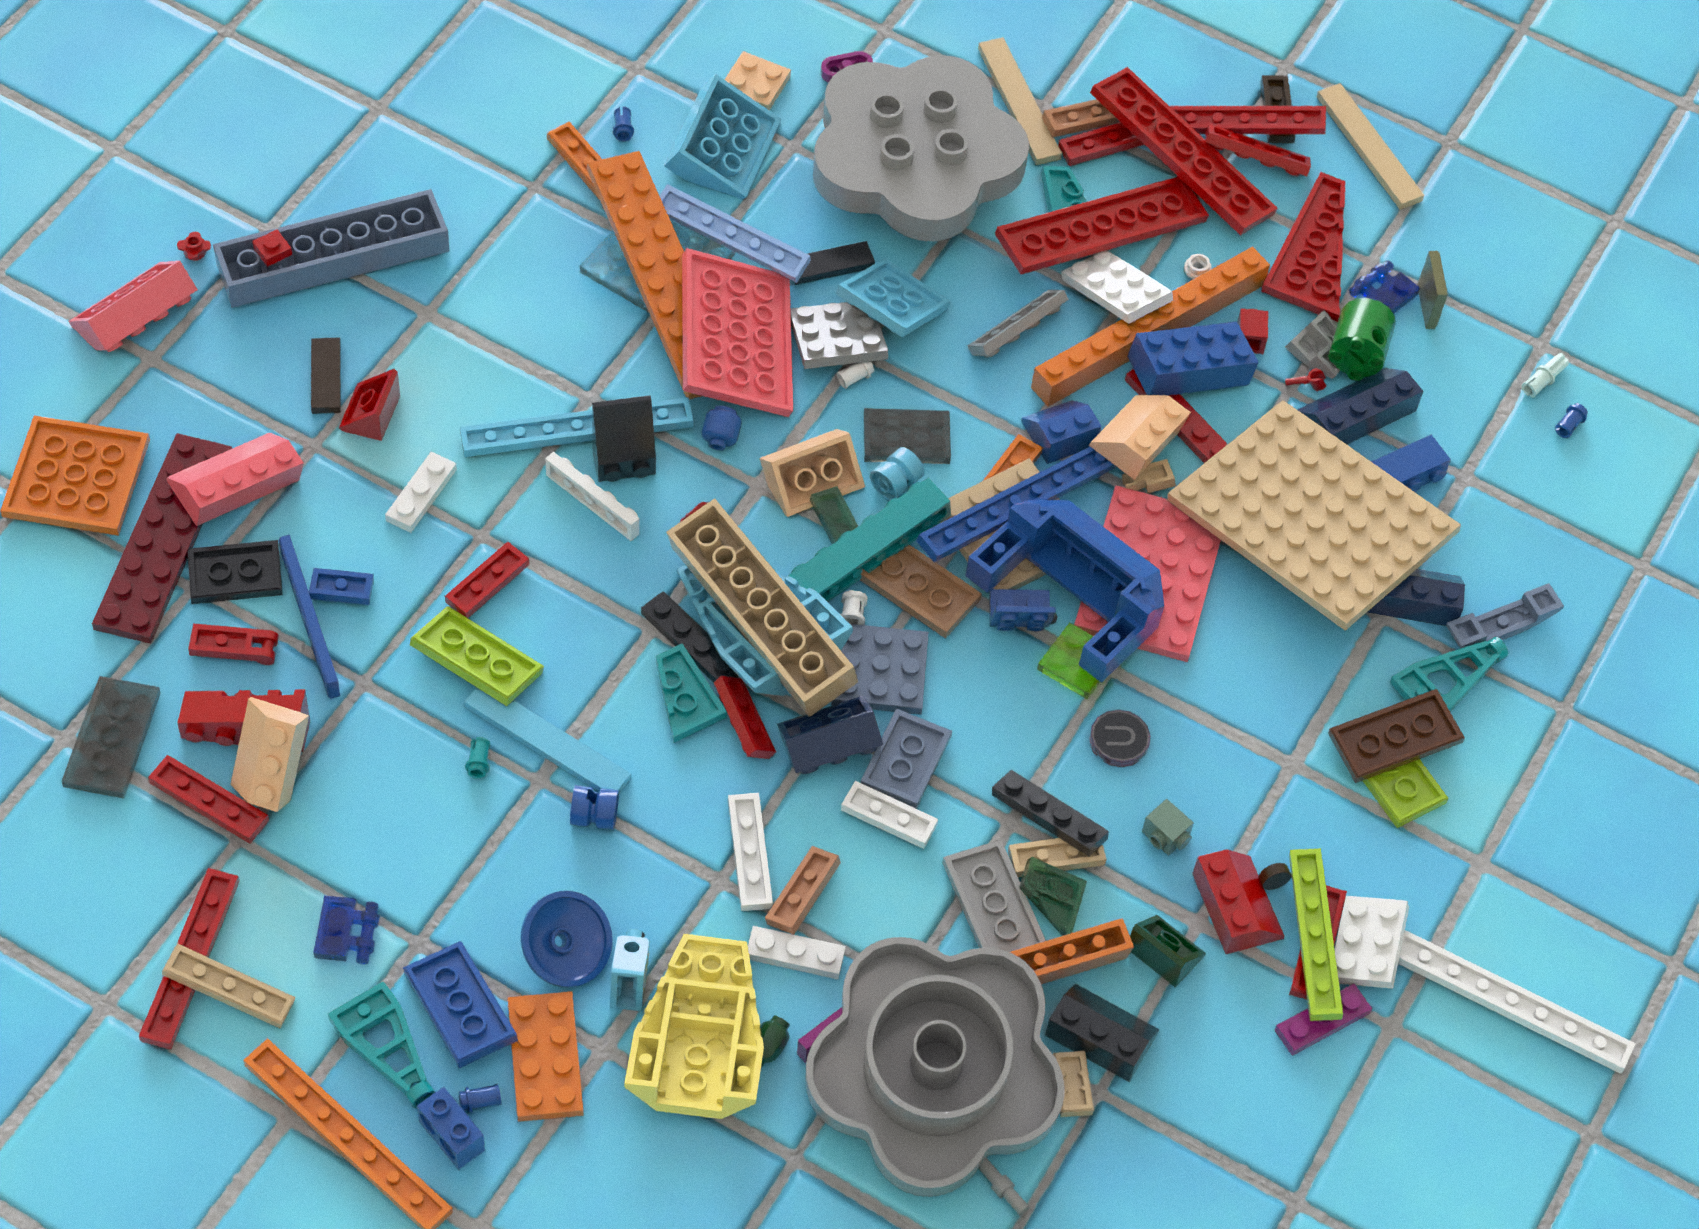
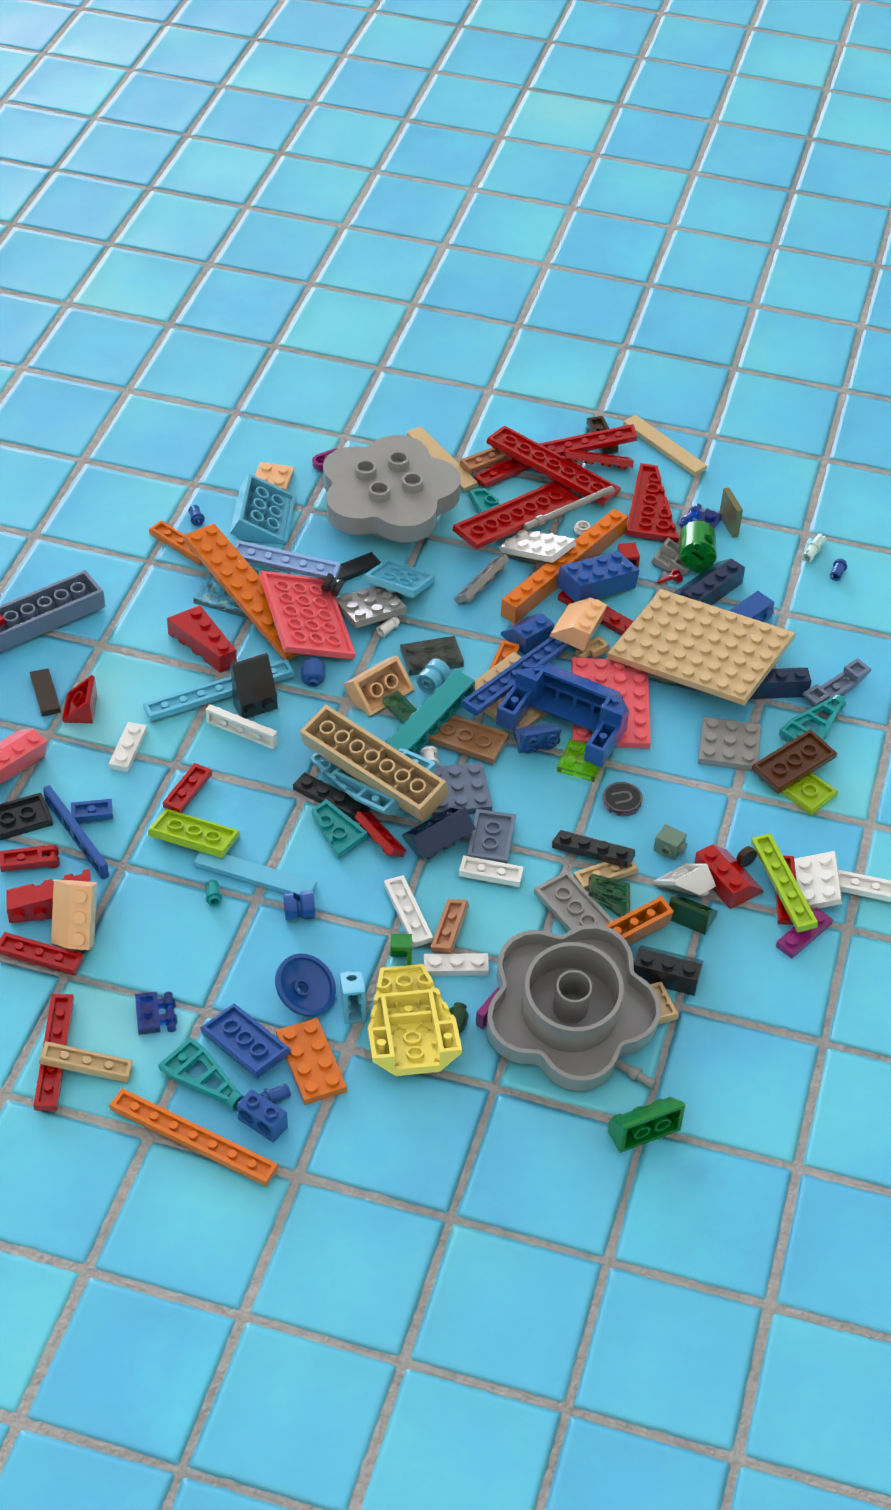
camera: 10 degrees left, 10 degrees down
none -> red wedge [167,605,237,673]
none -> black wheel [321,573,345,597]
none -> green panel [390,934,412,965]
none -> light grey bar [523,485,615,530]
none -> white slope [653,863,716,897]
none -> light grey plate [698,716,761,771]

